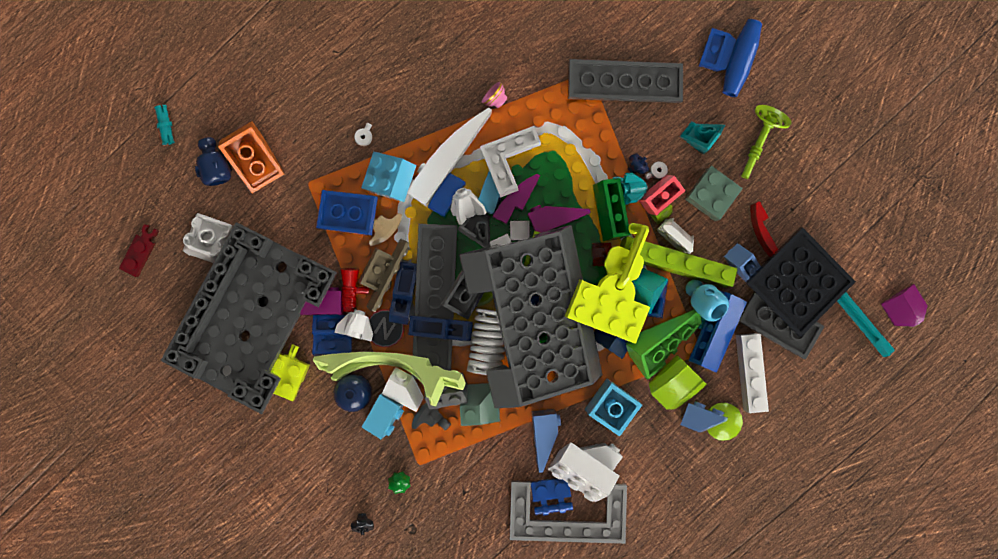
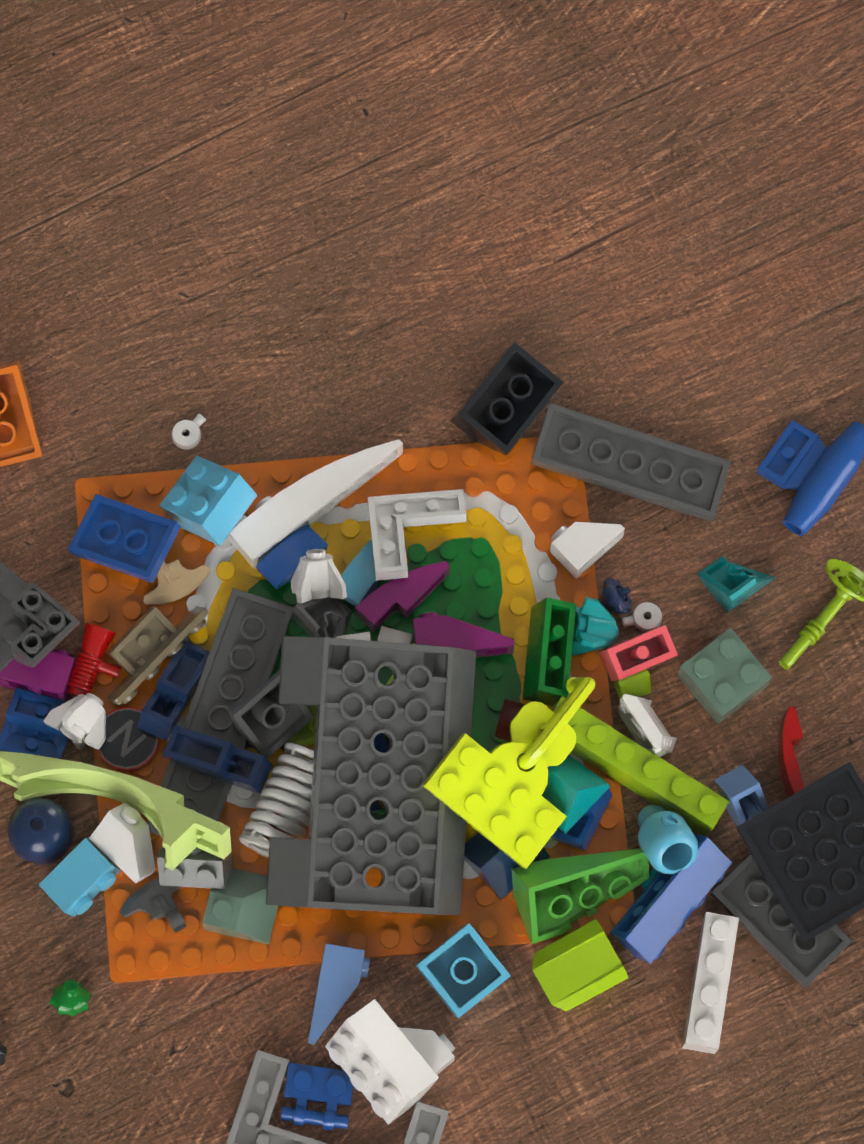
camera: 15 degrees right, 15 degrees down
bright pink piece [482,82,507,108] -> none
medium blue slope [680,401,728,432] -> none
lime dish [707,402,743,441] -> none
none -> black slope [450,342,563,455]
none -> white slope [550,522,625,579]

